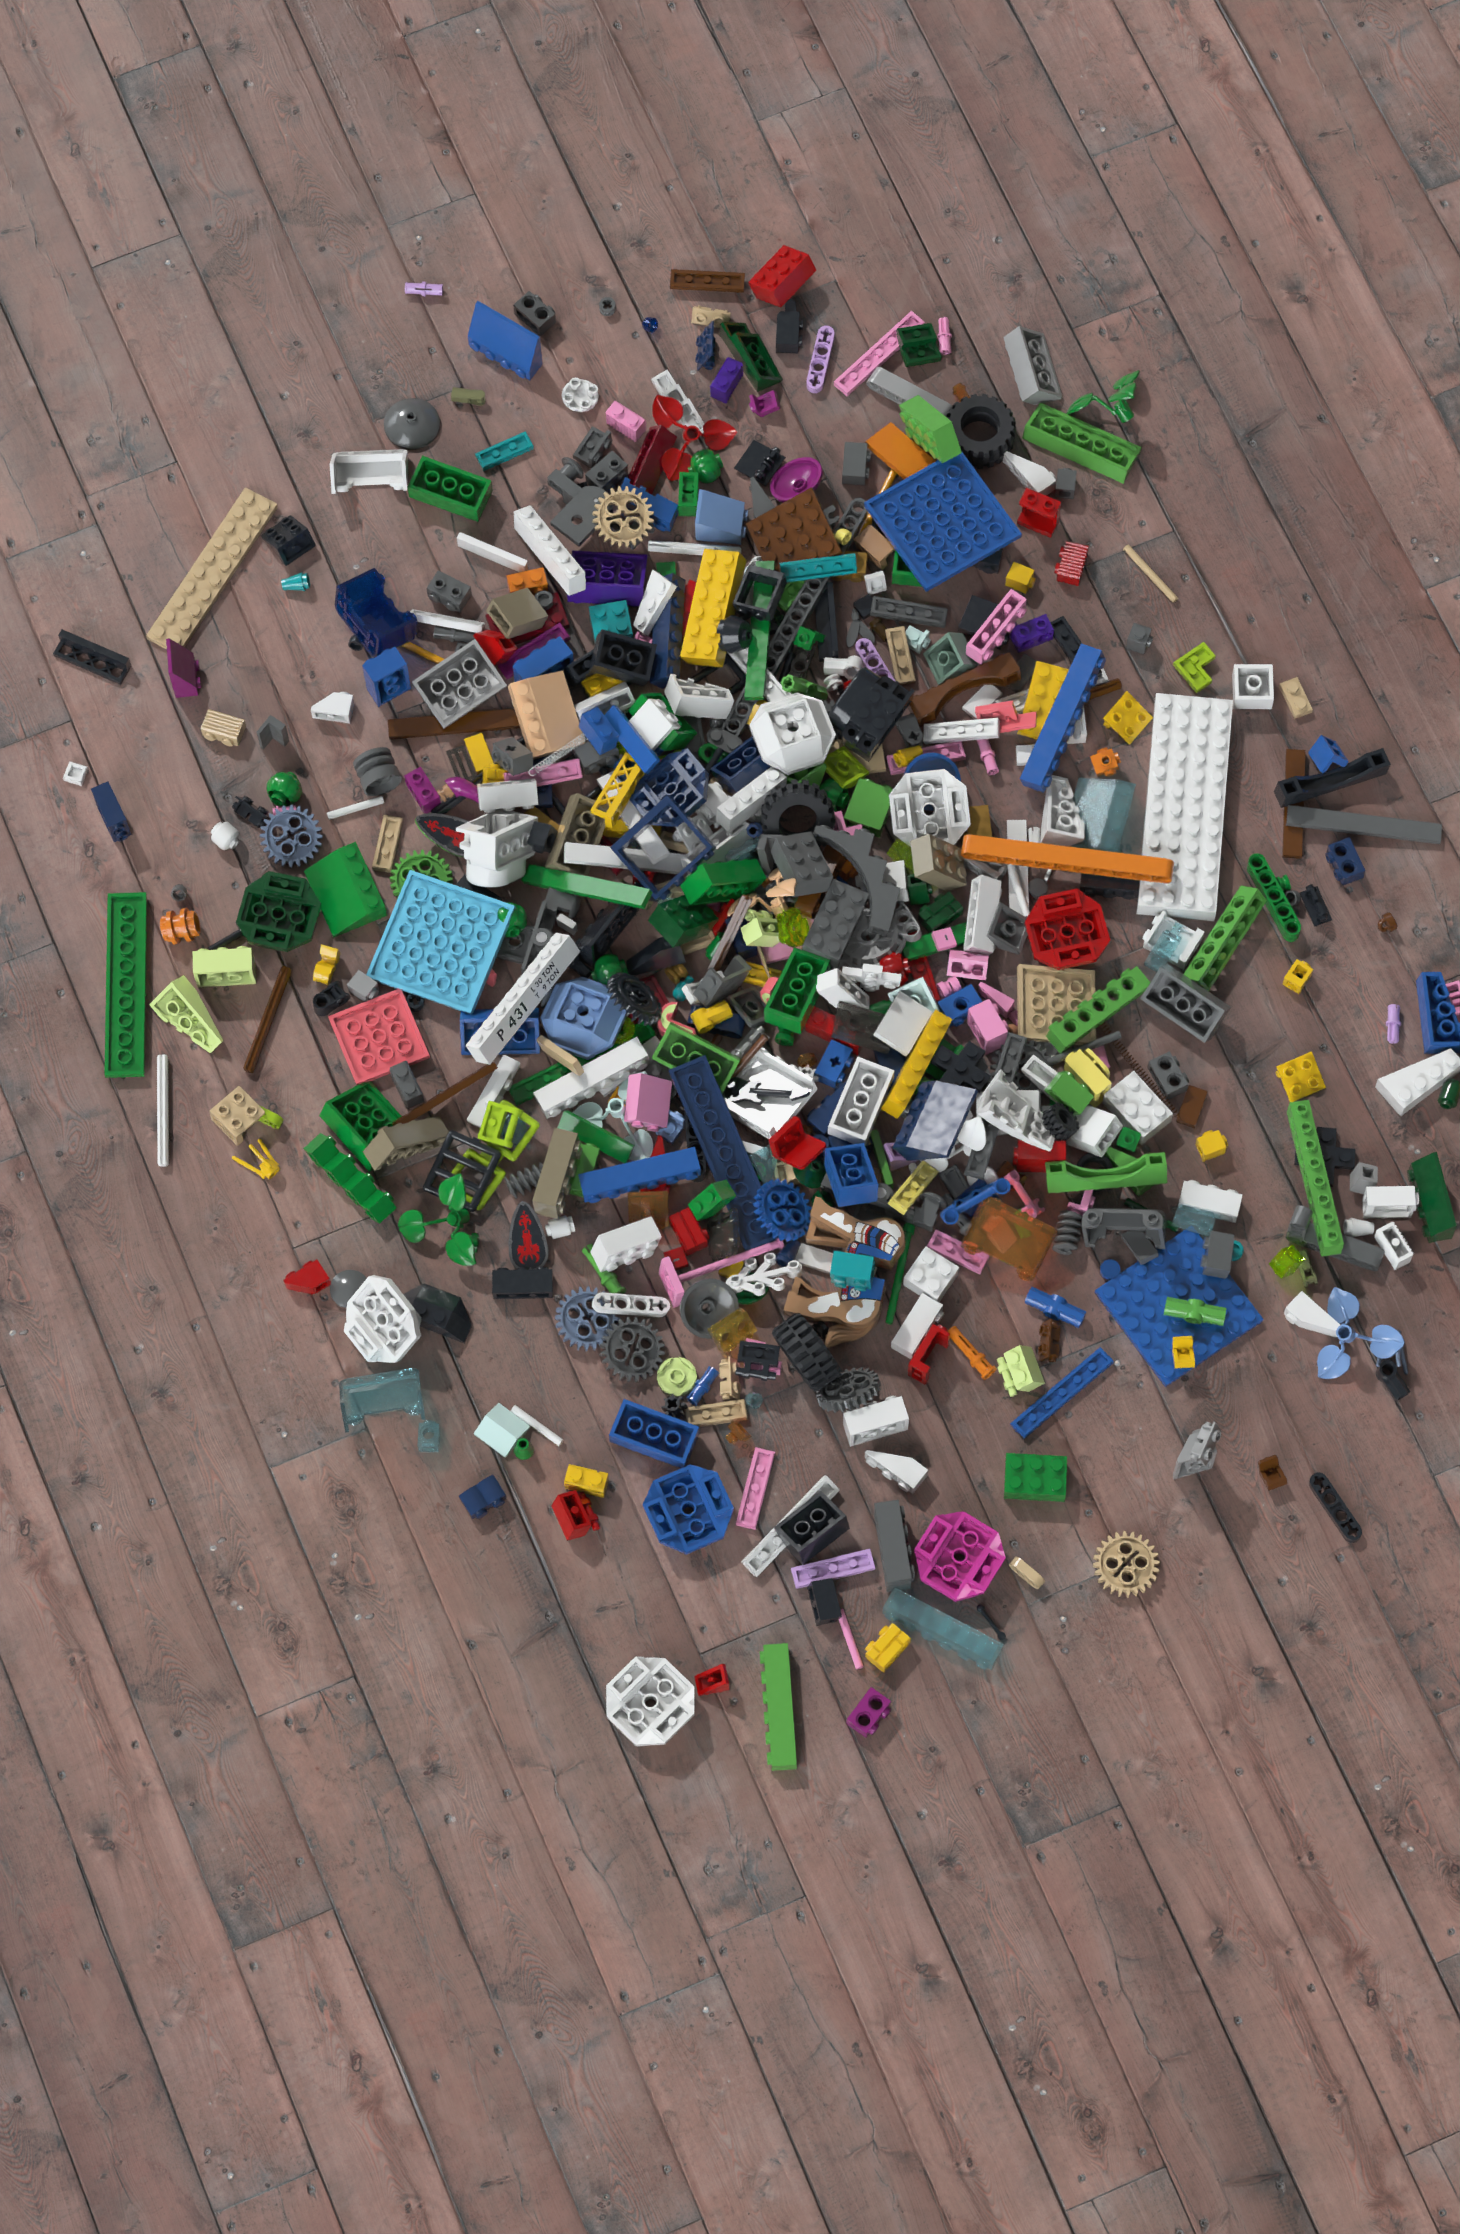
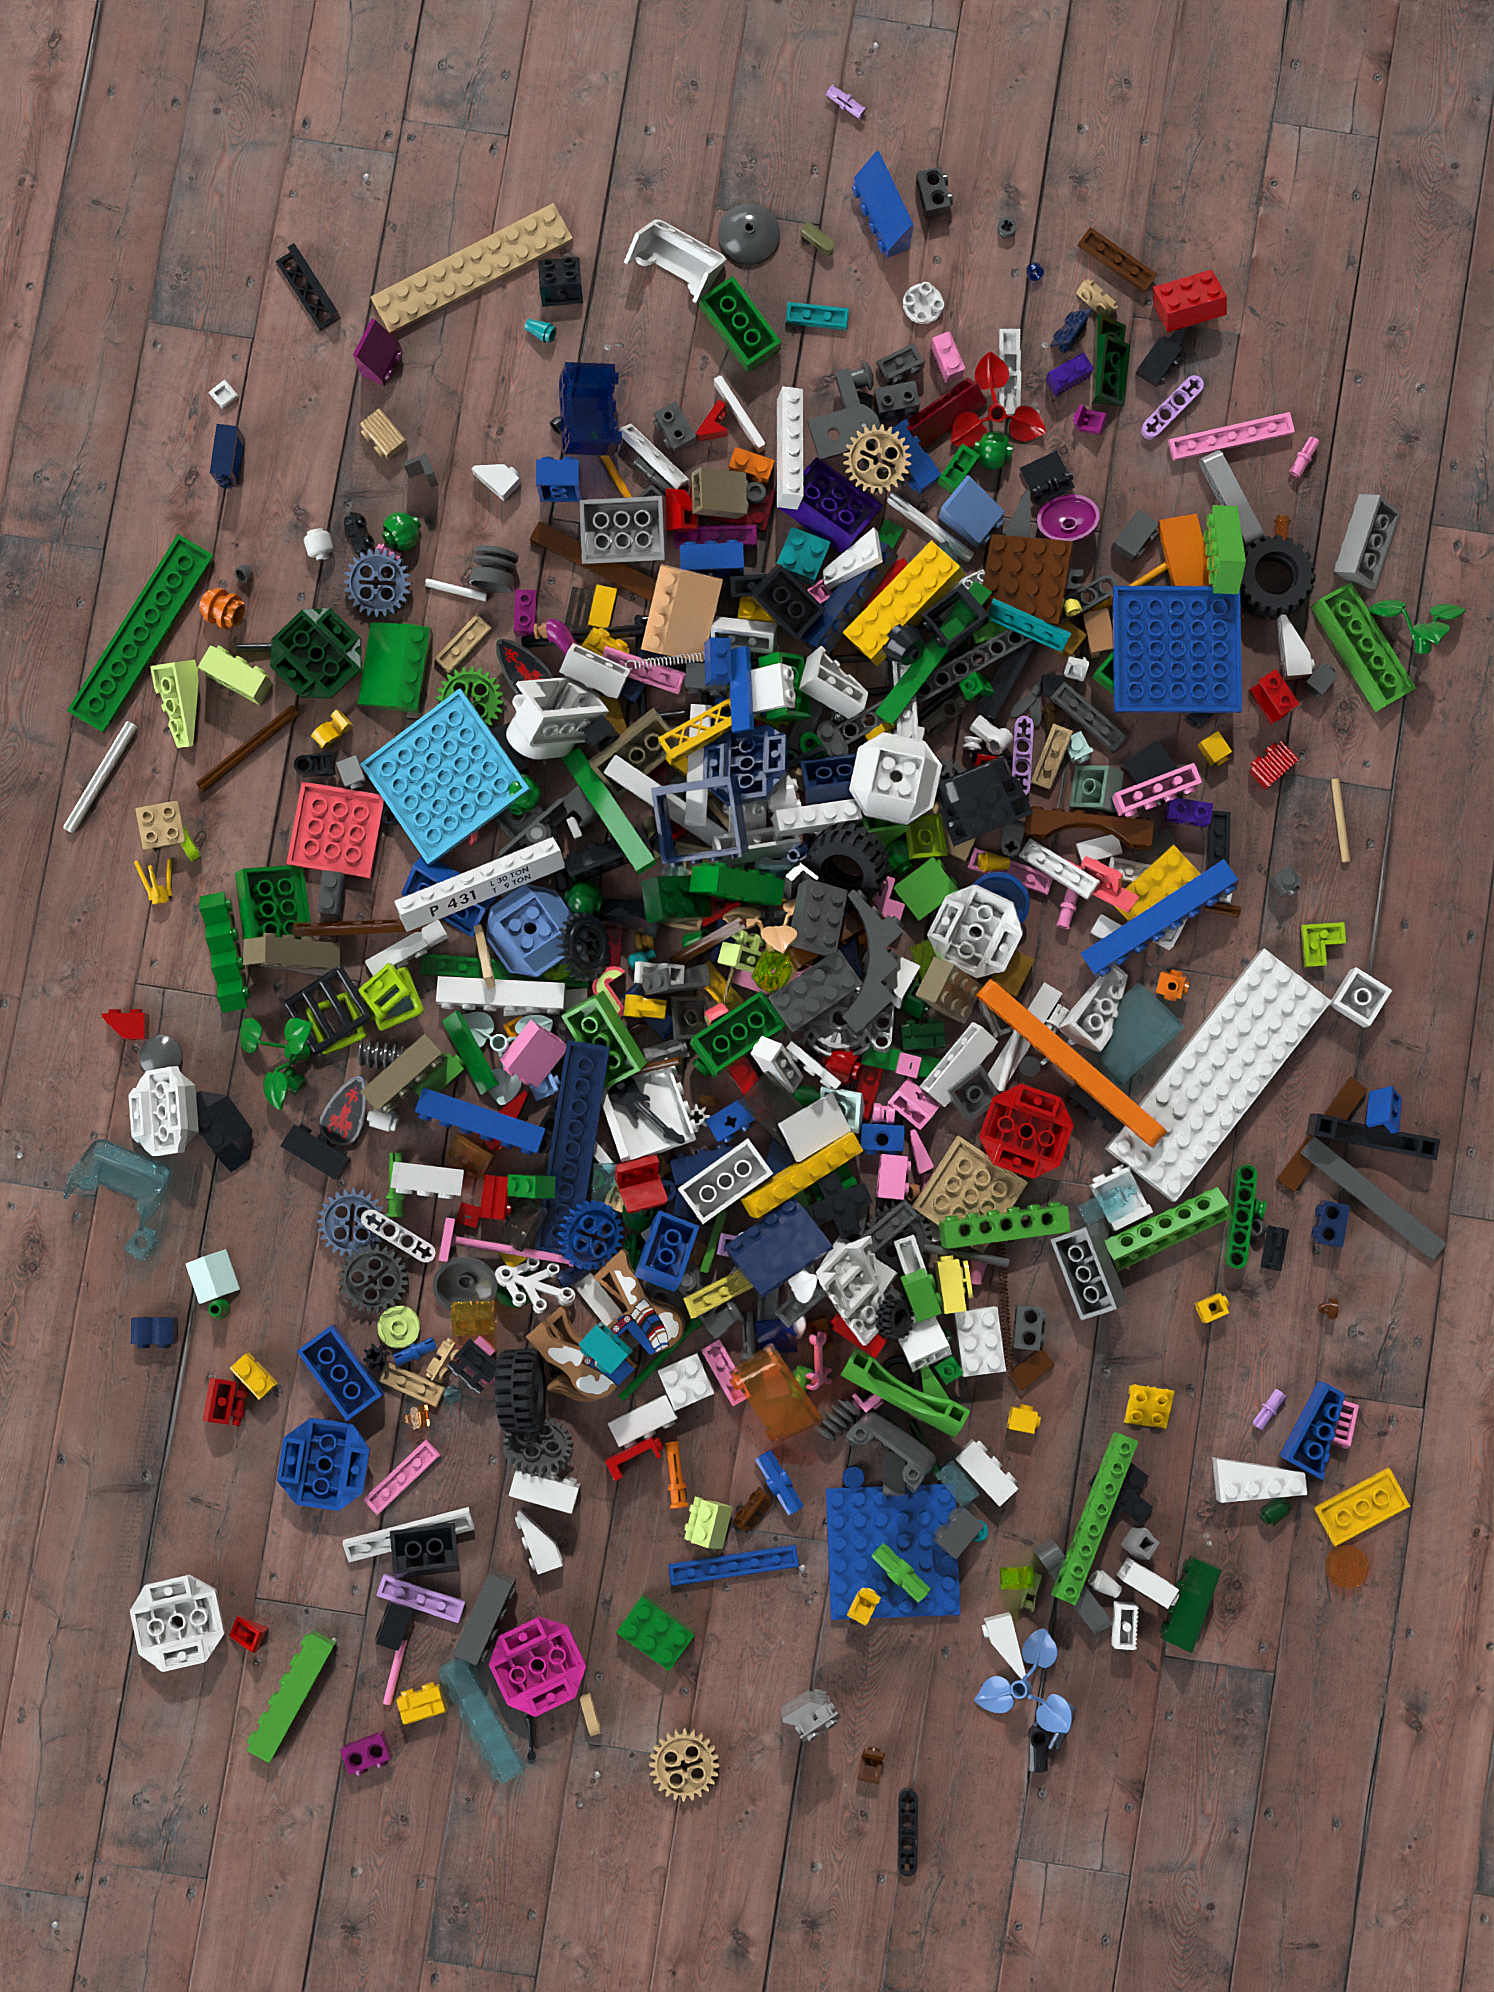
camera: 25 degrees right, 15 degrees up
dark grey brick [492,737,533,776] -> none
white bar [511,1405,563,1446] -> none
bright green piece [781,674,829,701] -> none
dark green slope [896,323,942,367] -> none
blue bar [940,1178,1010,1225] -> none
yellow hinge [1103,691,1153,745] -> none
tan plate [1279,677,1313,719] -> none
none -> red slope [695,400,728,441]

